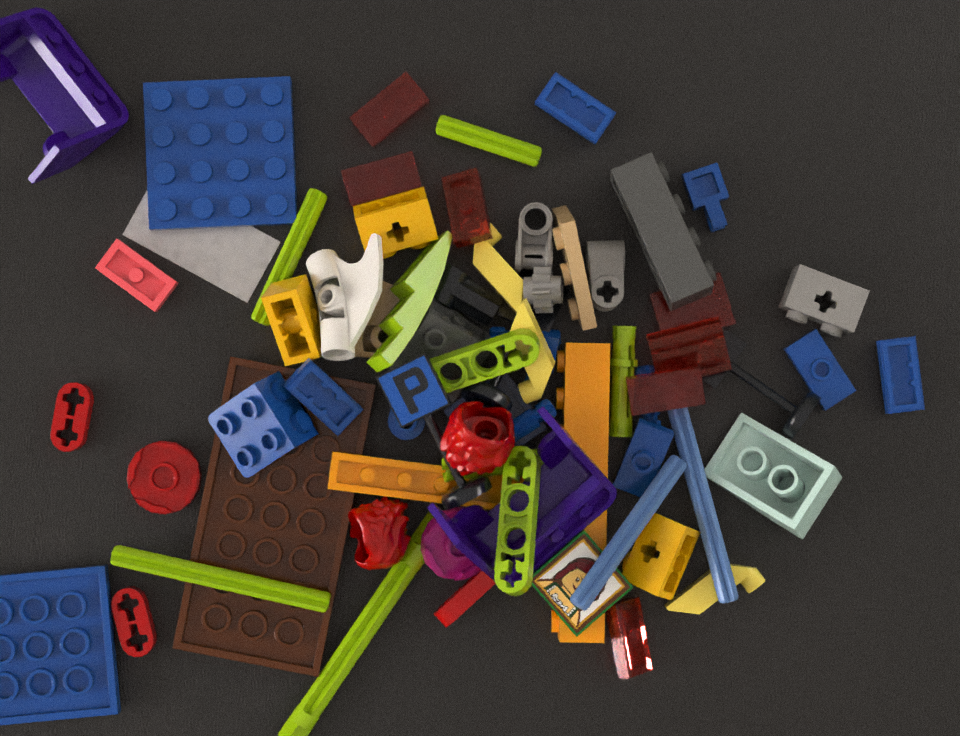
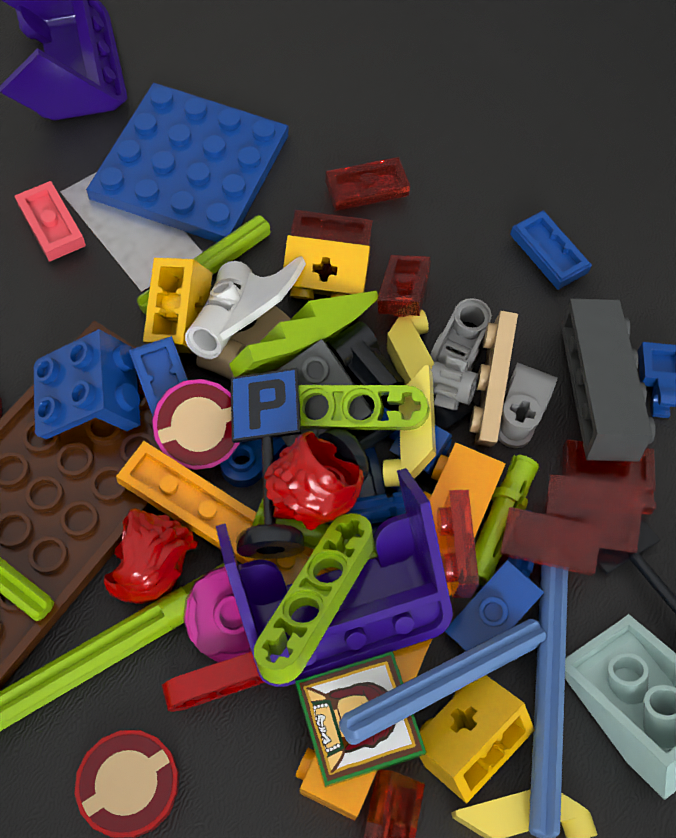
camera: 25 degrees right, 25 degrees down
lime axle [435,115,542,167] -> none
none -> tile [74,730,179,838]
none -> tile [152,379,240,470]
none -> clear red plate [437,490,479,598]

